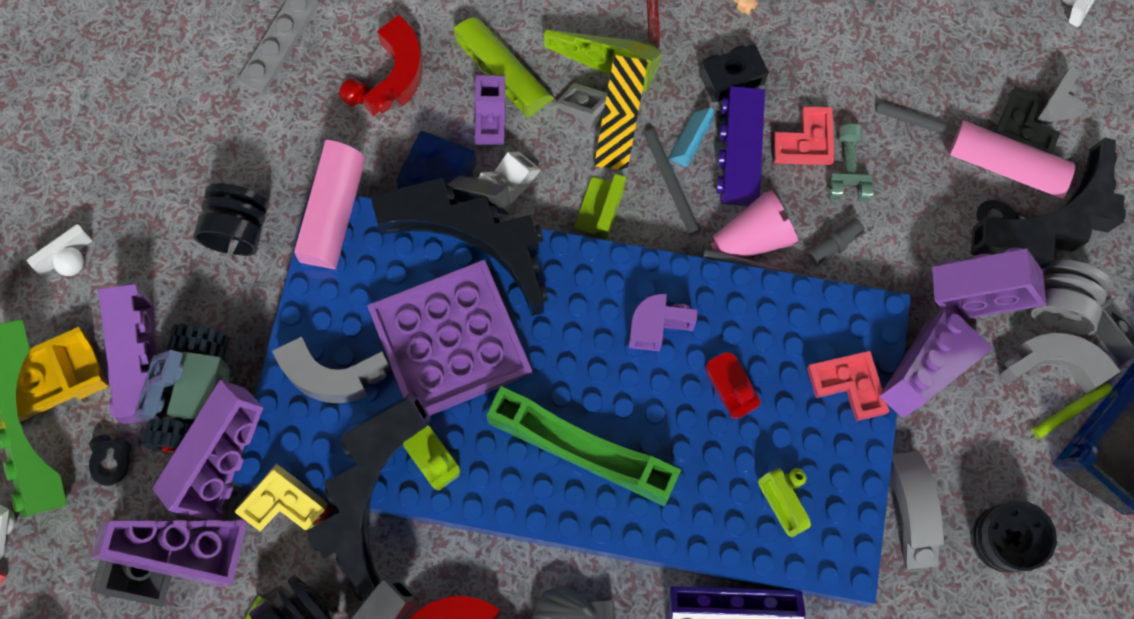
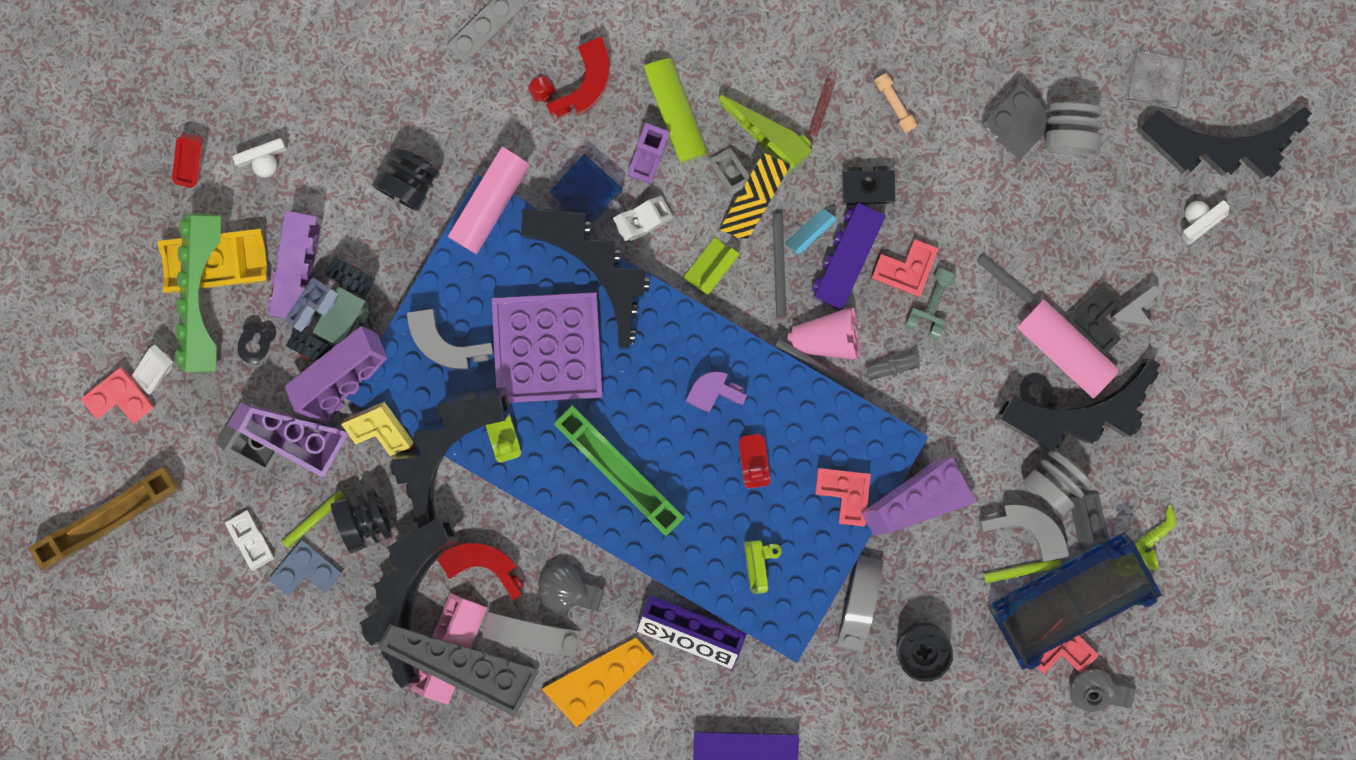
camera: 20 degrees right, 15 degrees up
dark grey slope [447,175,512,215] -> none
medium lavender brick [932,248,1047,320] -> none

